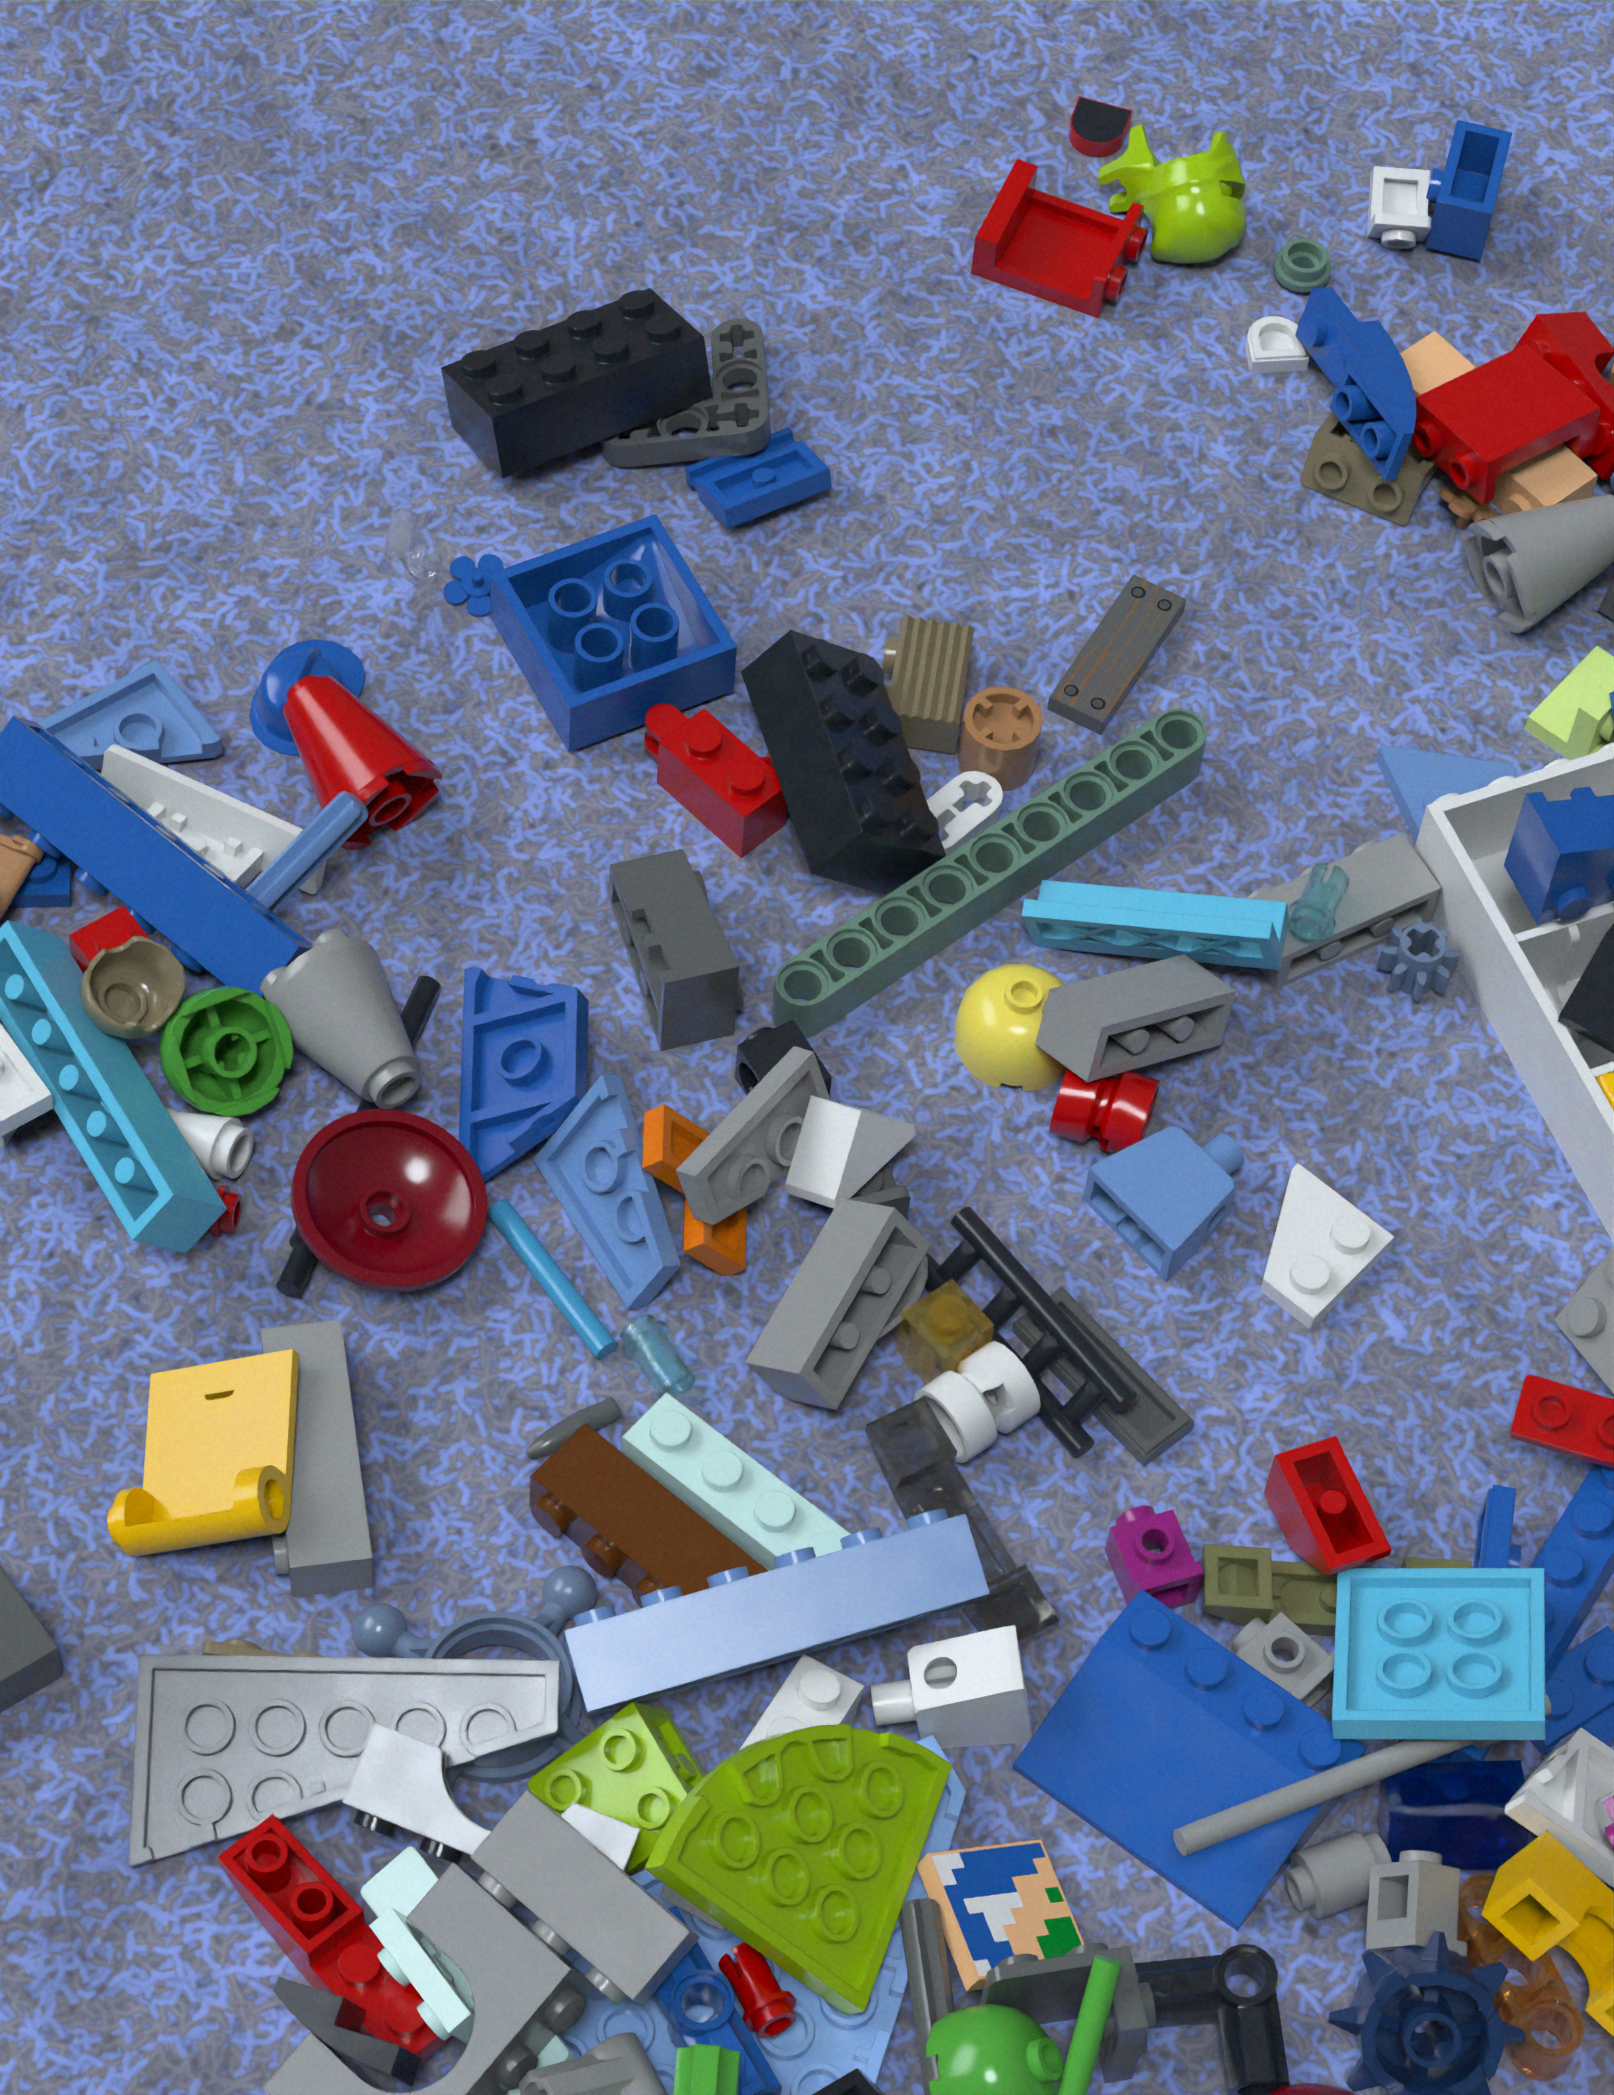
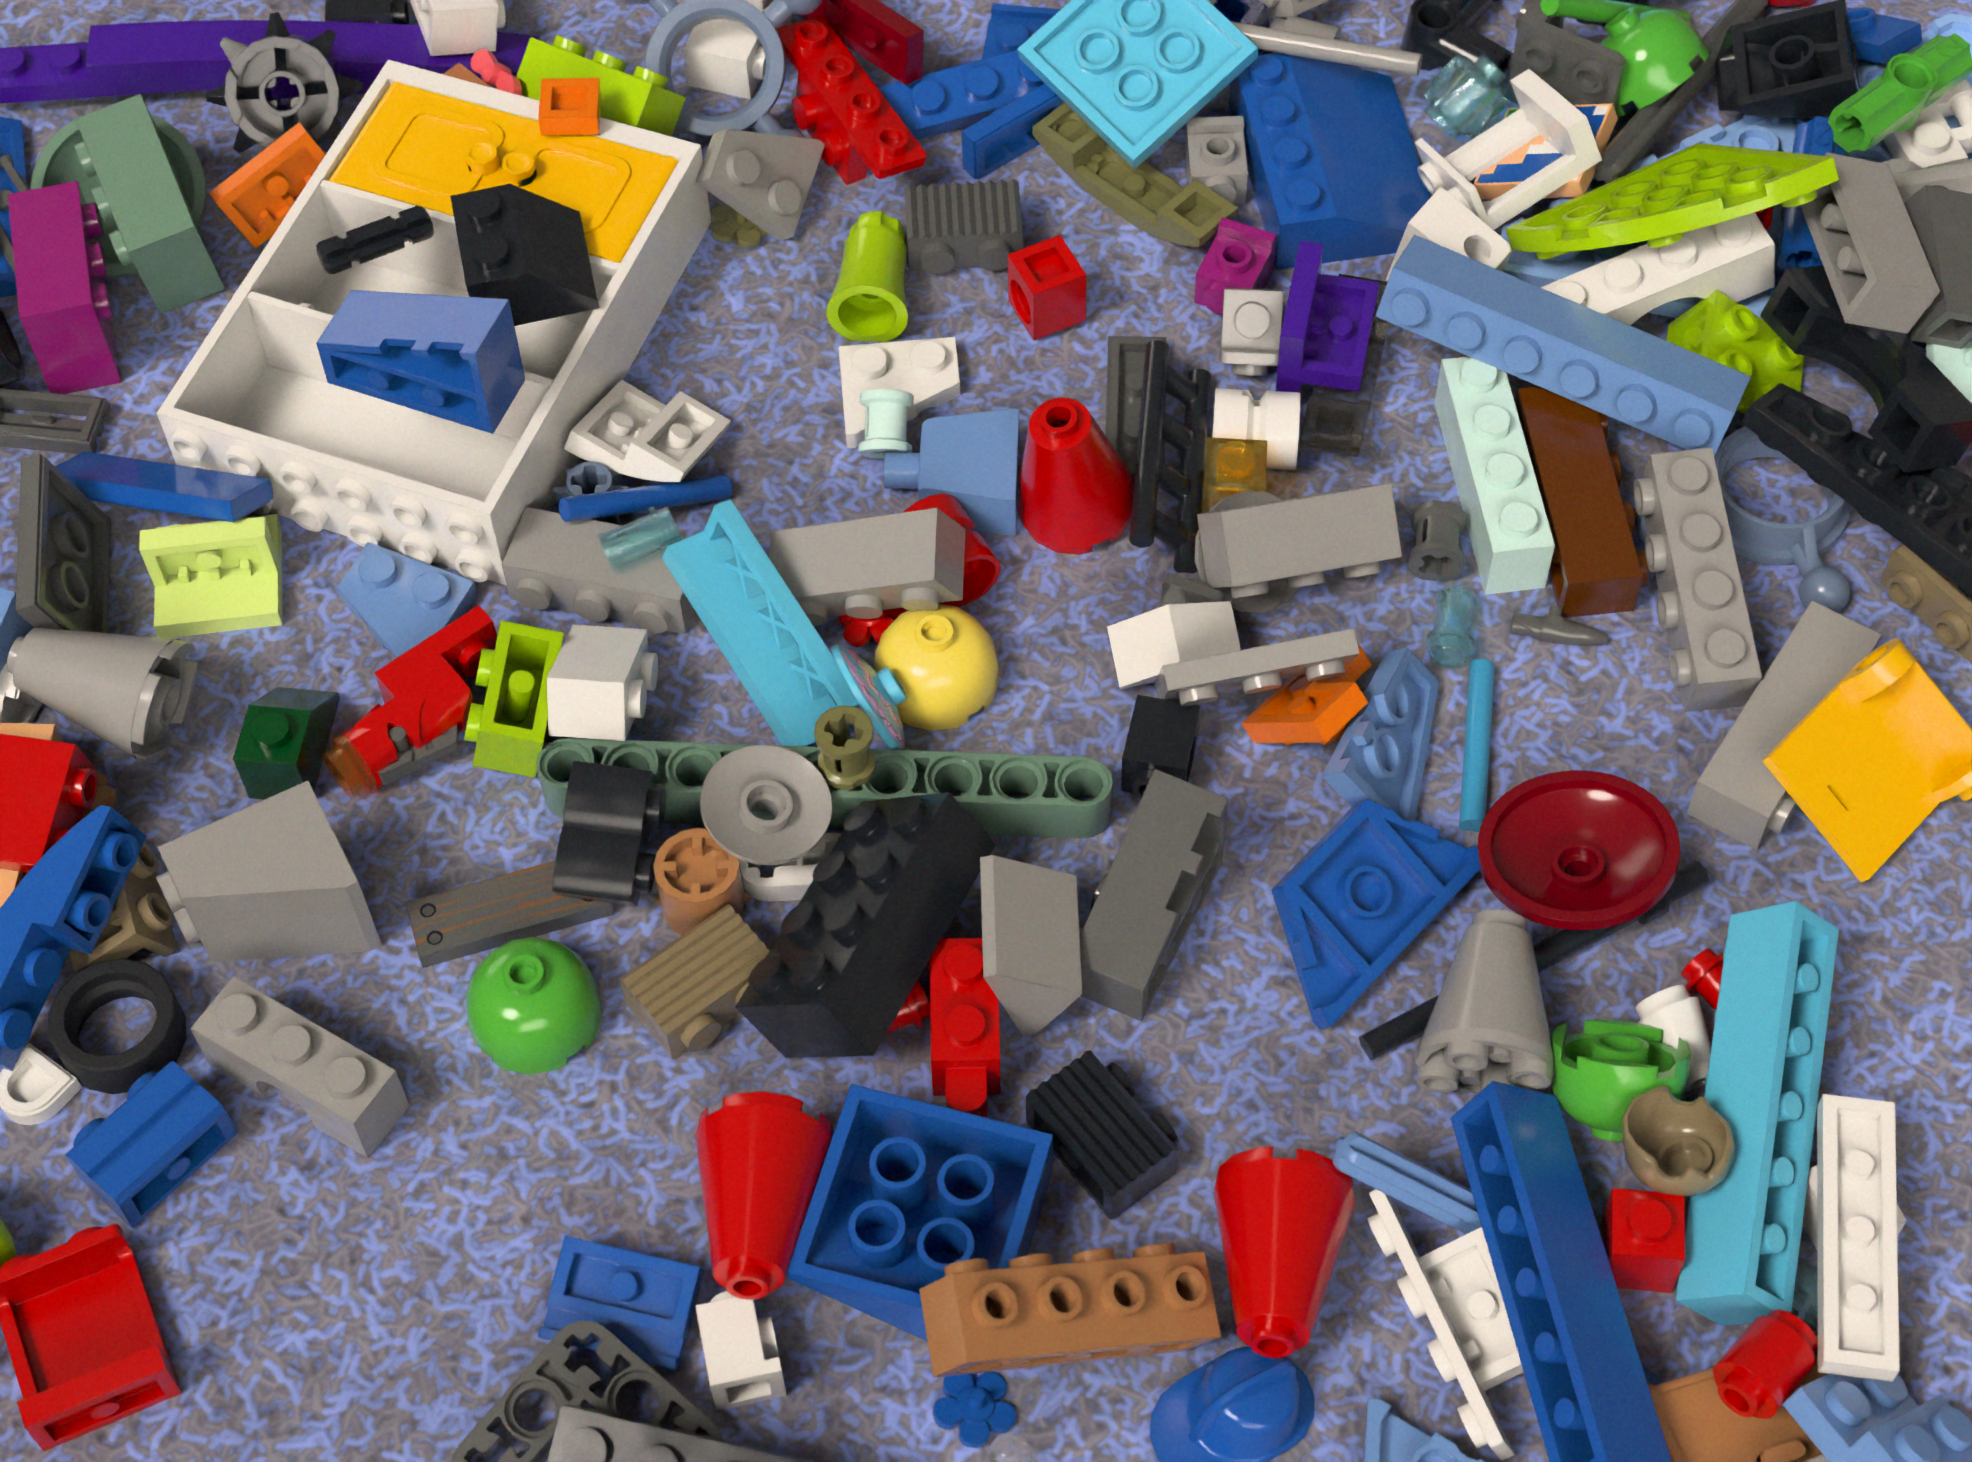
camera: 130 degrees left, 0 degrees up
red slope [1264,1436,1392,1576] -> none
none -> black tyre [48,958,186,1094]
none -> blue brick [65,1061,238,1228]
none -> light grey slope [156,781,382,962]
none -> light grey arch [191,976,409,1158]
none -> dark green slope [233,687,340,800]
none -> red plate [322,605,497,797]
none -> lime brick [464,620,564,778]
none -> bright green cylinder [466,937,602,1075]
none -> white brick [547,624,658,741]
none -> black brick [552,761,667,907]
none -> blue bar [559,475,732,522]
none -> white slope [564,379,731,482]
none -> red cone [695,1091,834,1300]
none -> white brick [695,1291,787,1411]
none -> light grey dish [700,745,832,866]
none -> olive bush [814,705,876,790]
none -> lime plant [826,211,908,342]
none -> medium azure dish [831,644,908,750]
none -> light aqua bush [858,389,914,459]
none -> dark grey brick [904,179,1023,274]
none -> medium nougat brick [919,1243,1221,1377]
none -> light grey slope [980,855,1082,1036]
none -> red brick [1007,235,1086,341]
none -> red cone [1016,397,1134,555]
none -> black brick [1026,1050,1179,1220]
none -> bracket [1220,287,1283,376]
none -> dark purple bracket [1276,241,1379,396]
none -> dark grey bush [1408,500,1466,582]
none -> white panel [1414,69,1602,230]
none -> clear light blue head [1424,54,1508,140]
none -> light grey brick [1634,448,1762,712]

